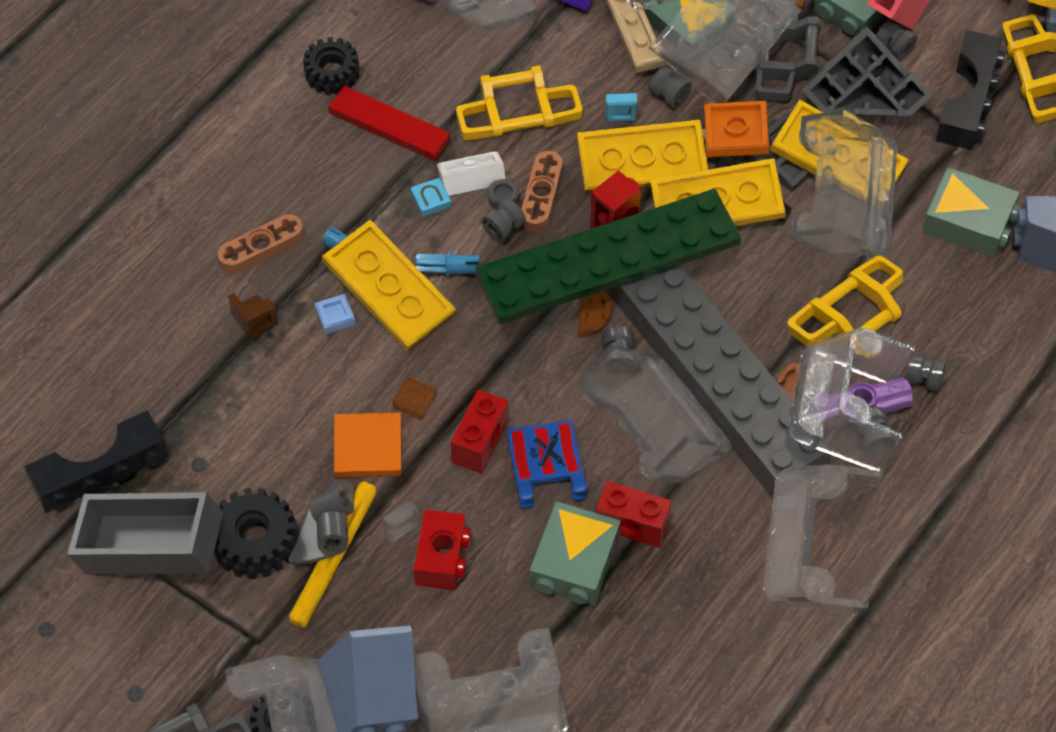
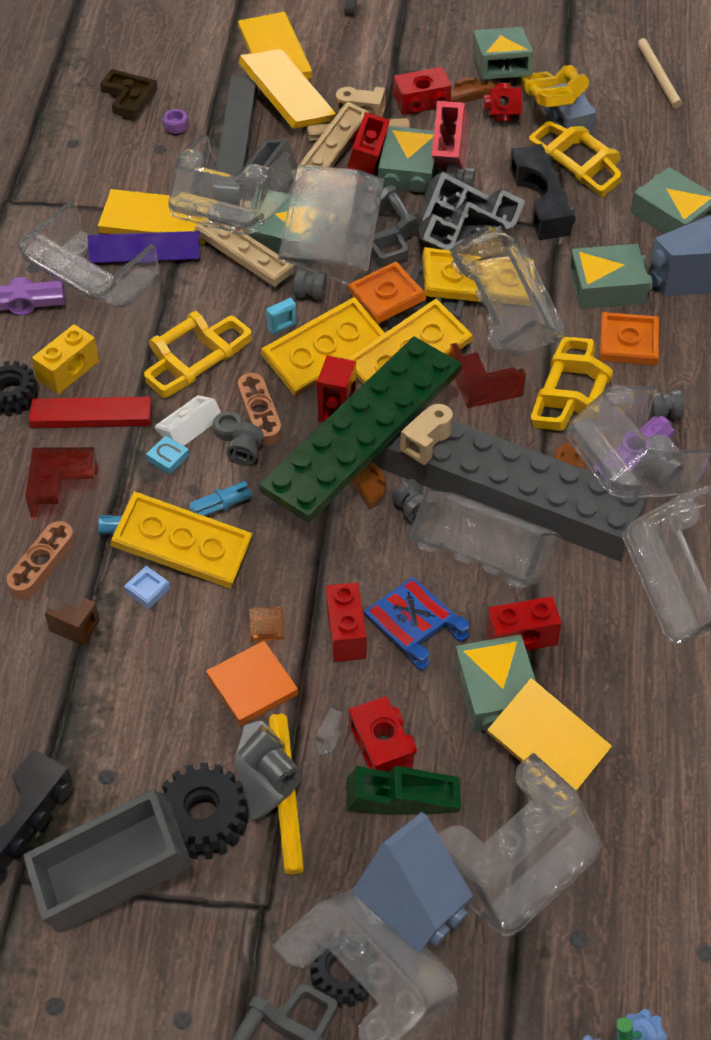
camera: 30 degrees left, 5 degrees down
none -> clear red panel [25,447,99,518]
none -> yellow brick [32,324,99,395]
none -> dark green slope [346,766,461,815]
none -> tan leg [400,404,453,466]
none -> clear red panel [450,342,526,408]
none -> yellow tile [486,678,612,800]
none -> orange tile [599,312,659,366]

